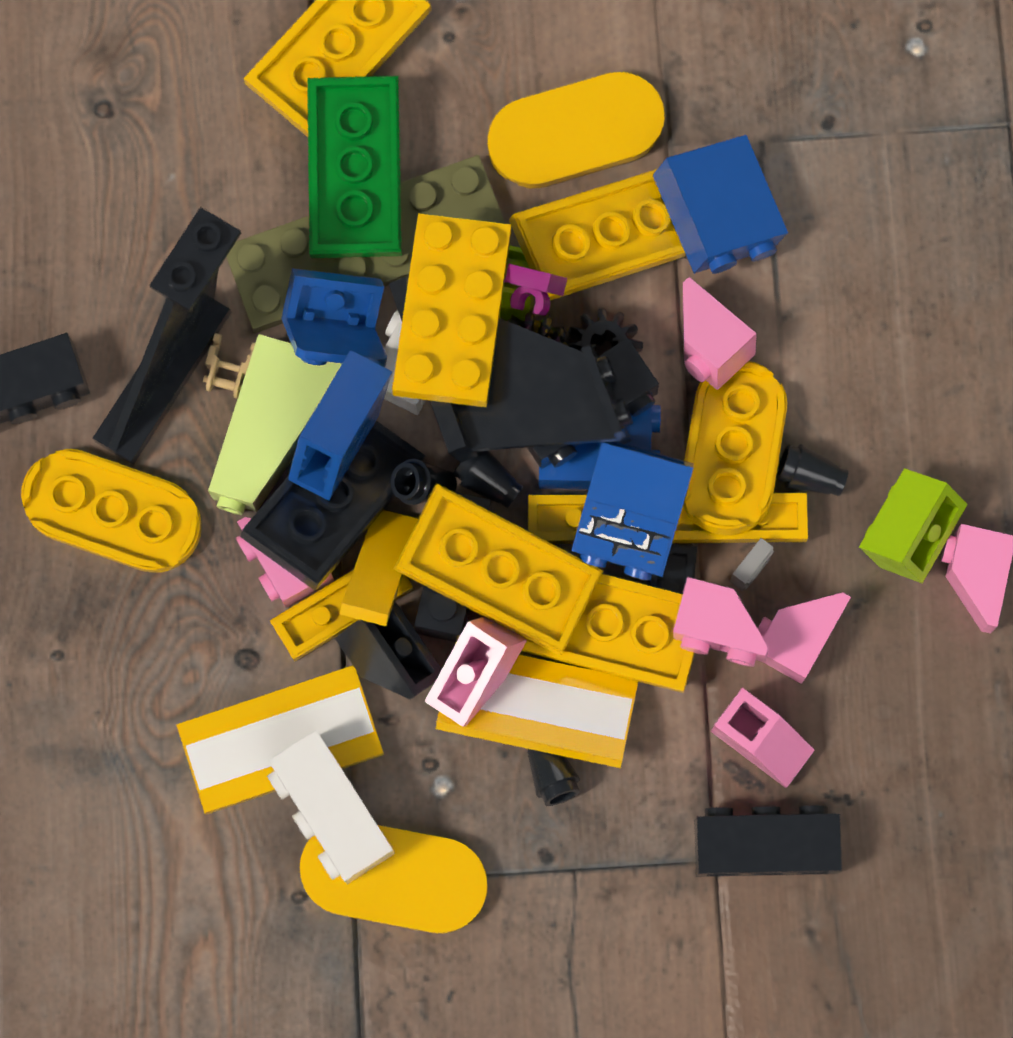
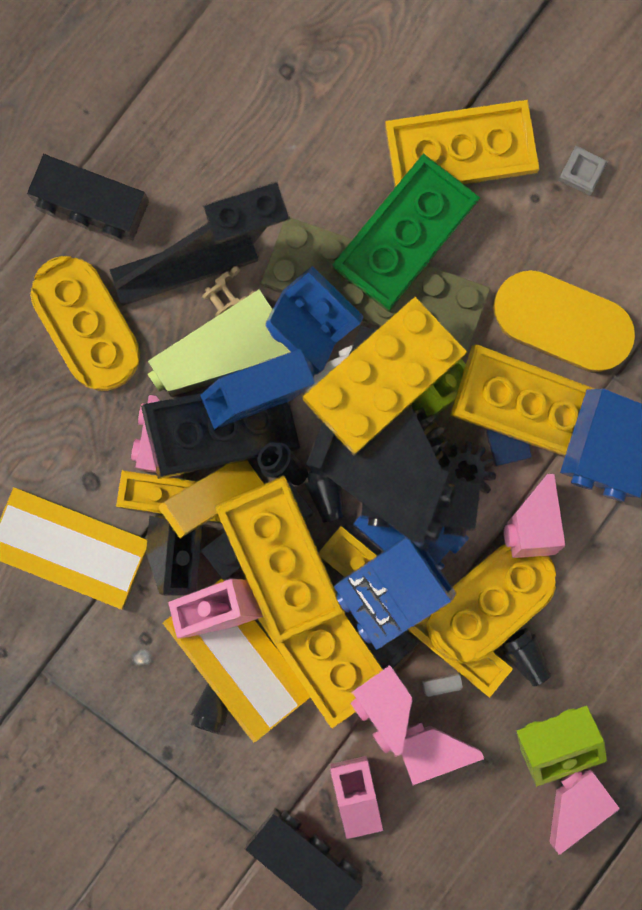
camera: 40 degrees right, 5 degrees up
white brick [267,730,395,884] -> none
yellow tile [300,825,487,934] -> none
magenta tile [504,263,567,316] -> none
none -> dark blue tile [486,430,532,467]

